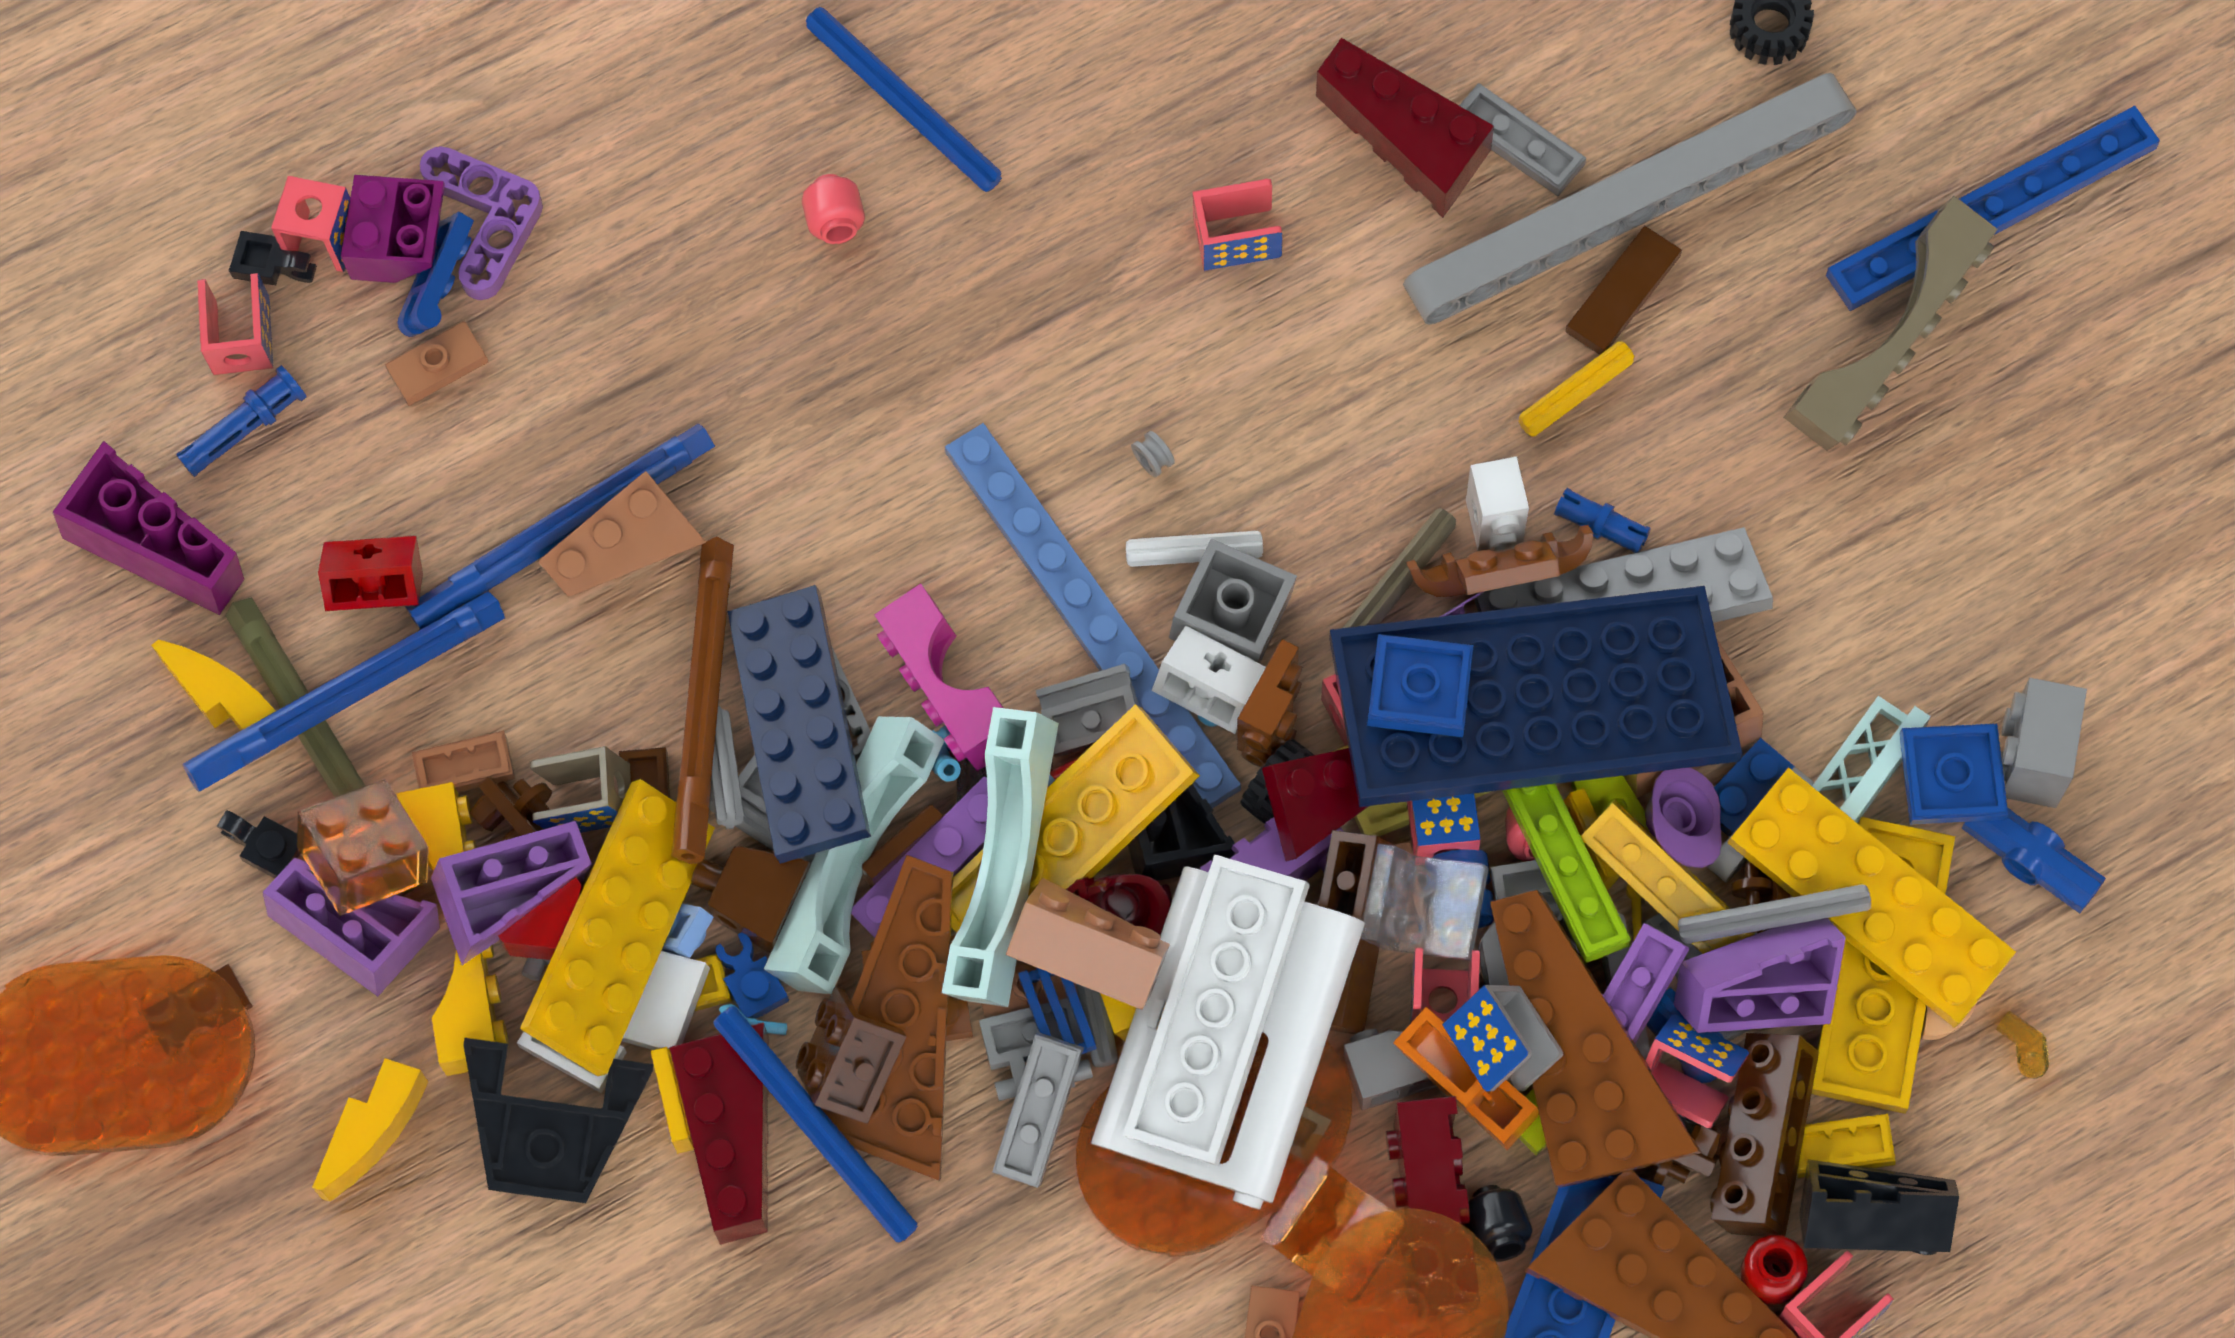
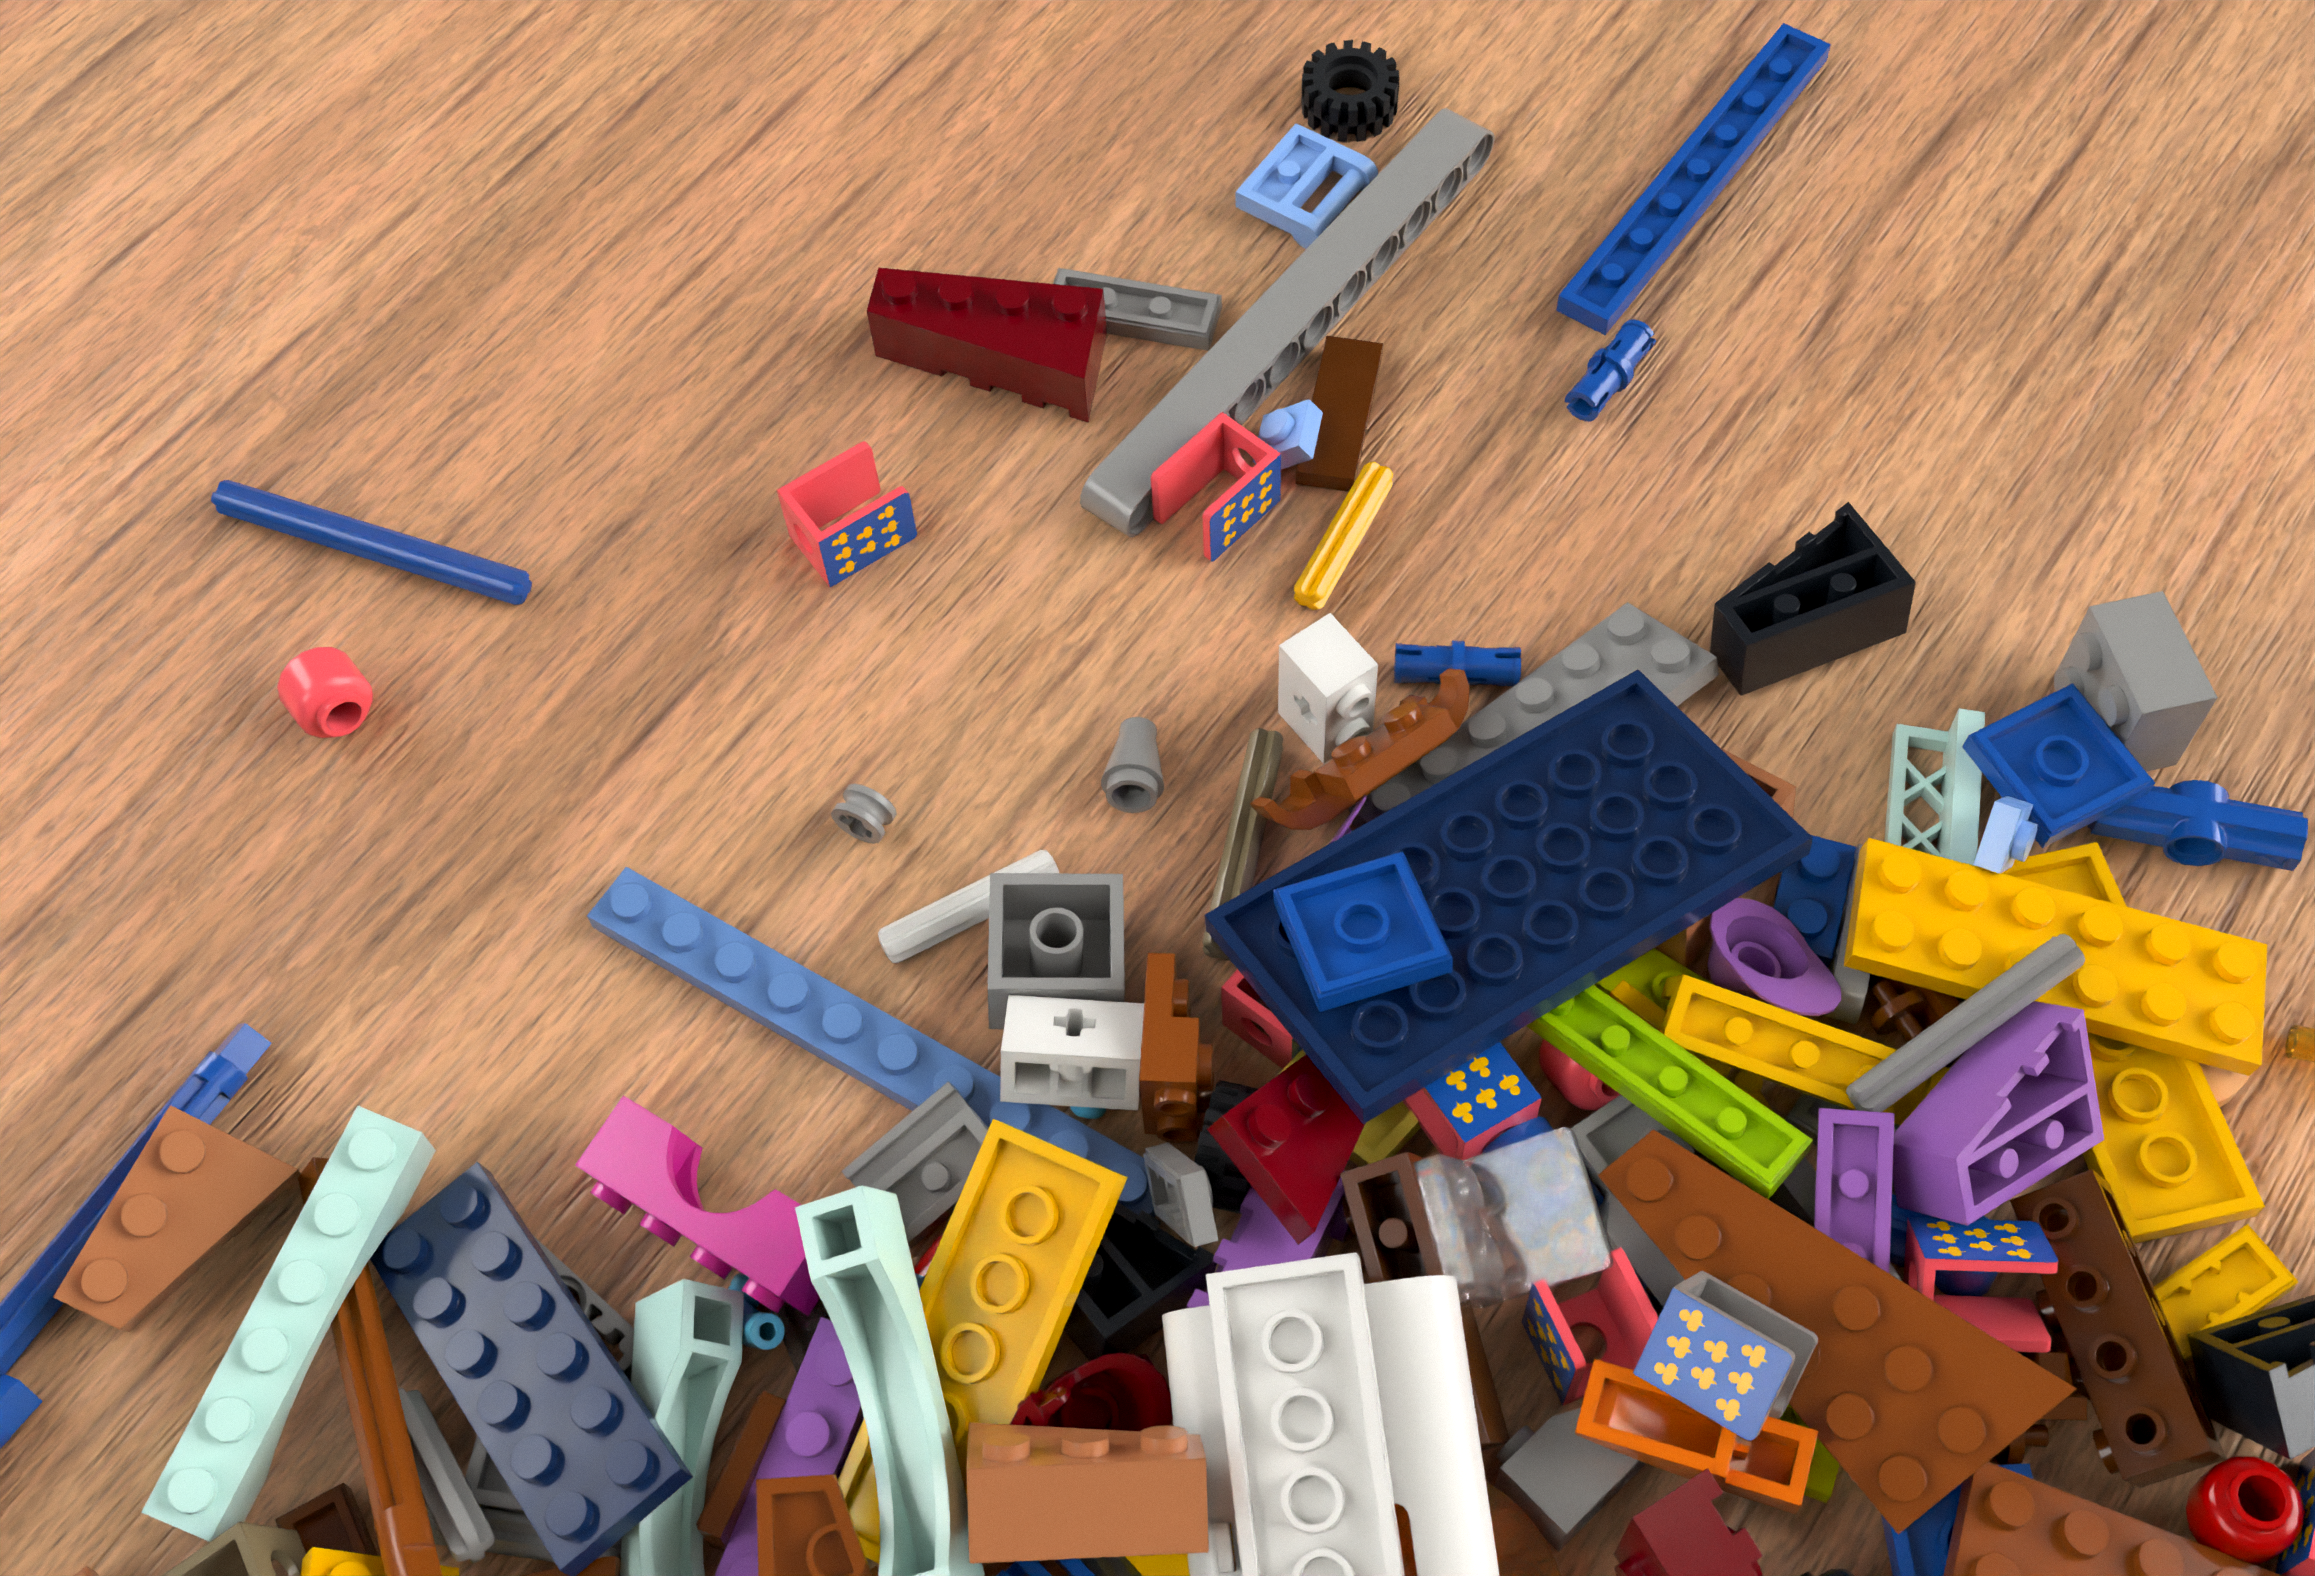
camera: 25 degrees left, 10 degrees down
dark tan arch [1783,196,1998,451] -> none
none -> light aqua arch [141,1106,436,1542]
none -> light grey cone [1101,717,1164,813]
none -> light grey plate [1143,1143,1219,1247]
none -> coral piece [1151,412,1281,562]
none -> light blue plate [1235,123,1378,249]
none -> light blue plate [1253,399,1323,470]
none -> blue pin [1565,319,1656,422]
none -> black wedge [1710,502,1916,696]
none -> light blue plate [1973,796,2038,874]

